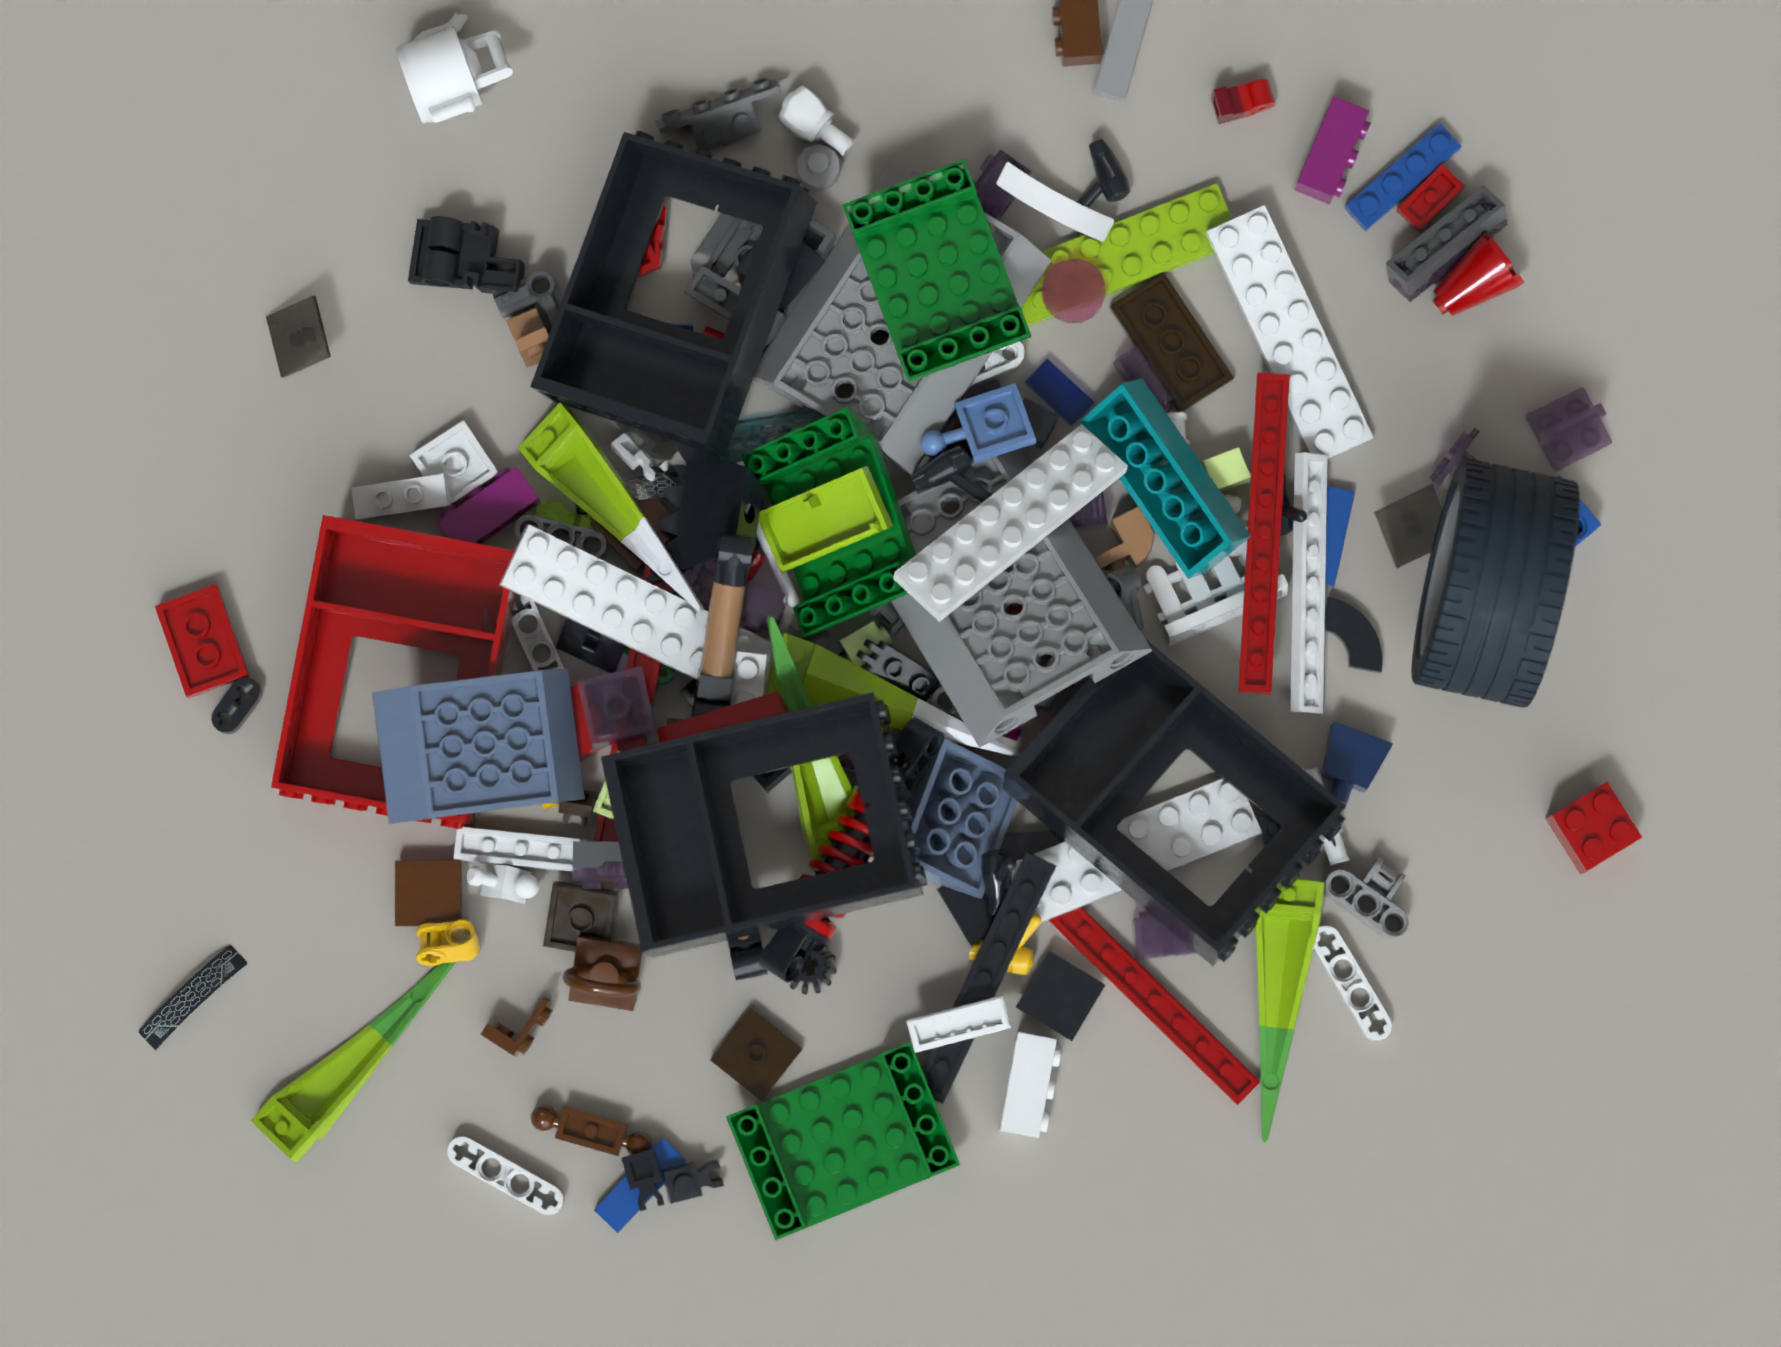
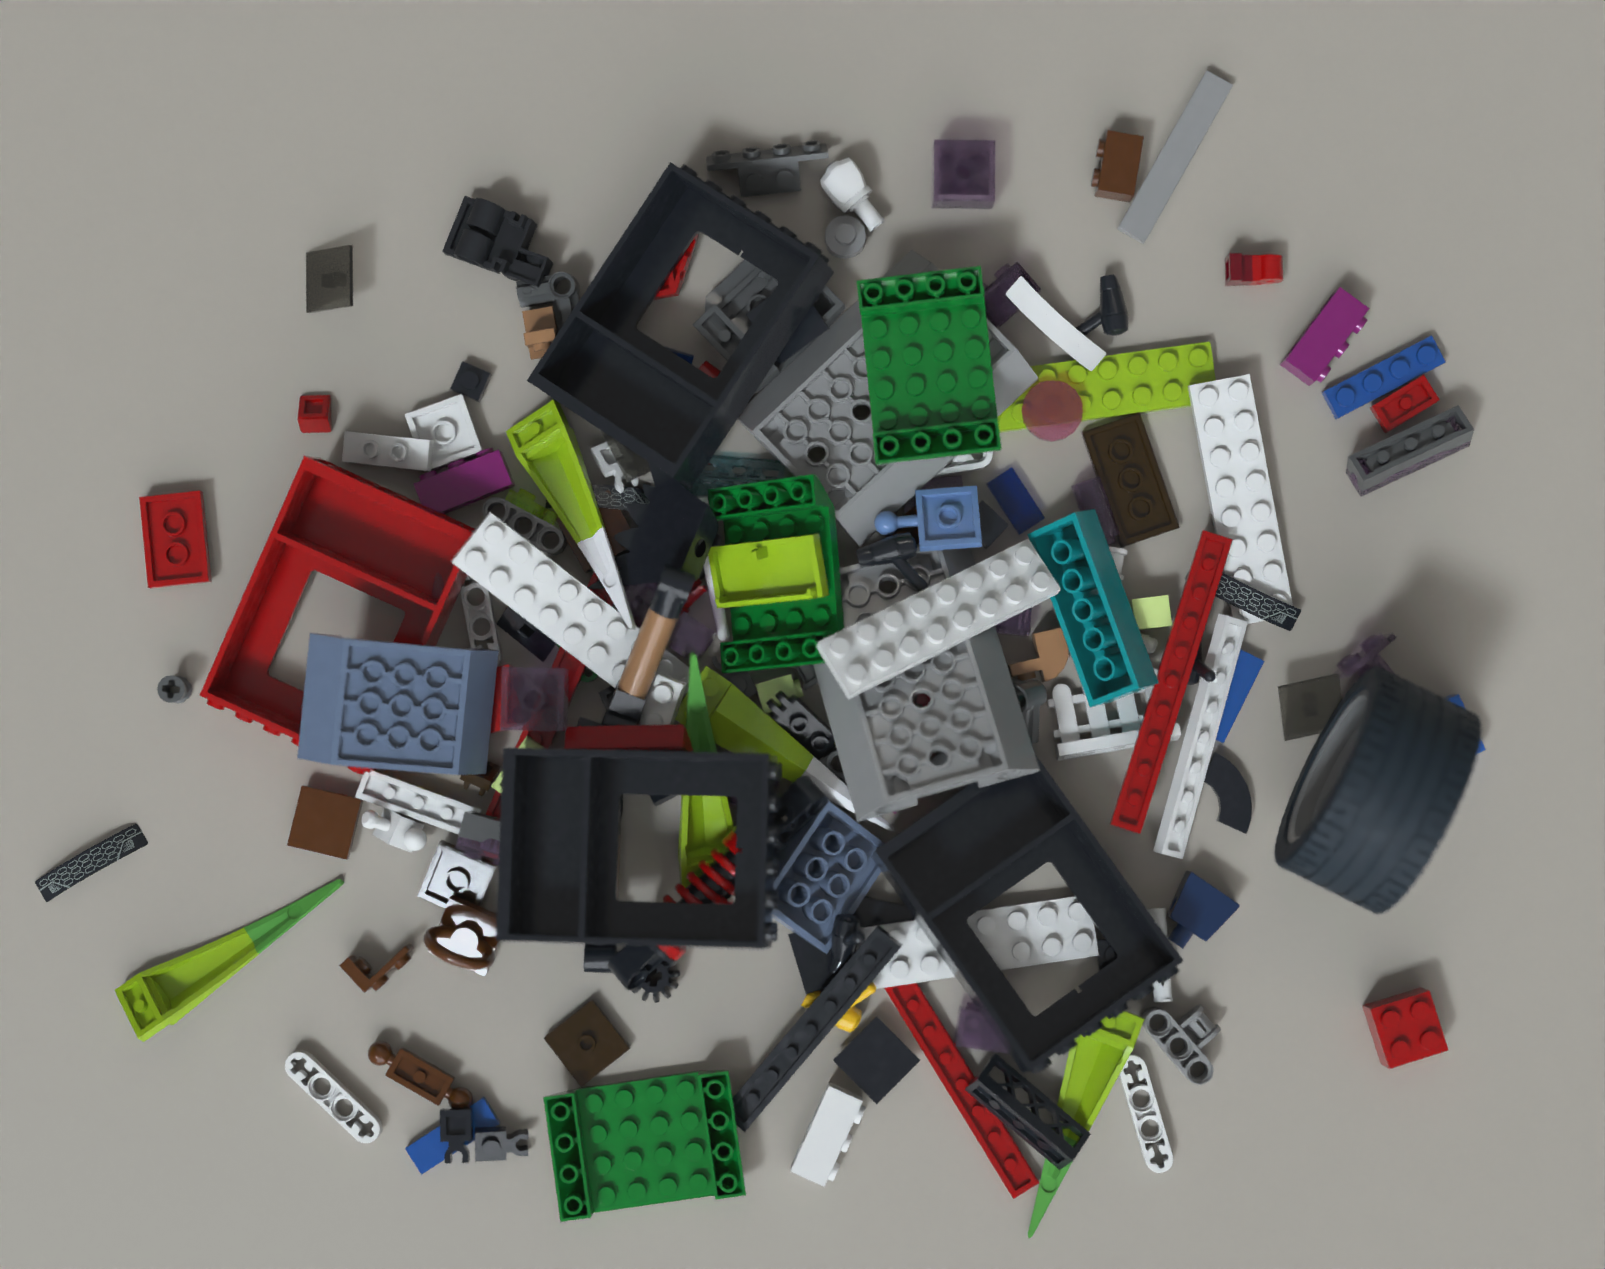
camera: 20 degrees right, 5 degrees up
black beam [211,677,262,734] -> none
white piece [395,12,513,124] -> none
yellow piece [416,920,481,966] -> none
white plate [907,995,1012,1053] -> none
red cone [1432,232,1525,316] -> none
clear purple bracket [1526,387,1612,471] -> none
none -> dark grey bush [157,675,192,703]
none -> red slope [297,395,332,433]
none -> black plate [451,361,492,402]
none -> clear purple brick [932,140,995,209]
none -> black fence [964,1053,1091,1170]
none -> black sticker [1185,571,1301,631]

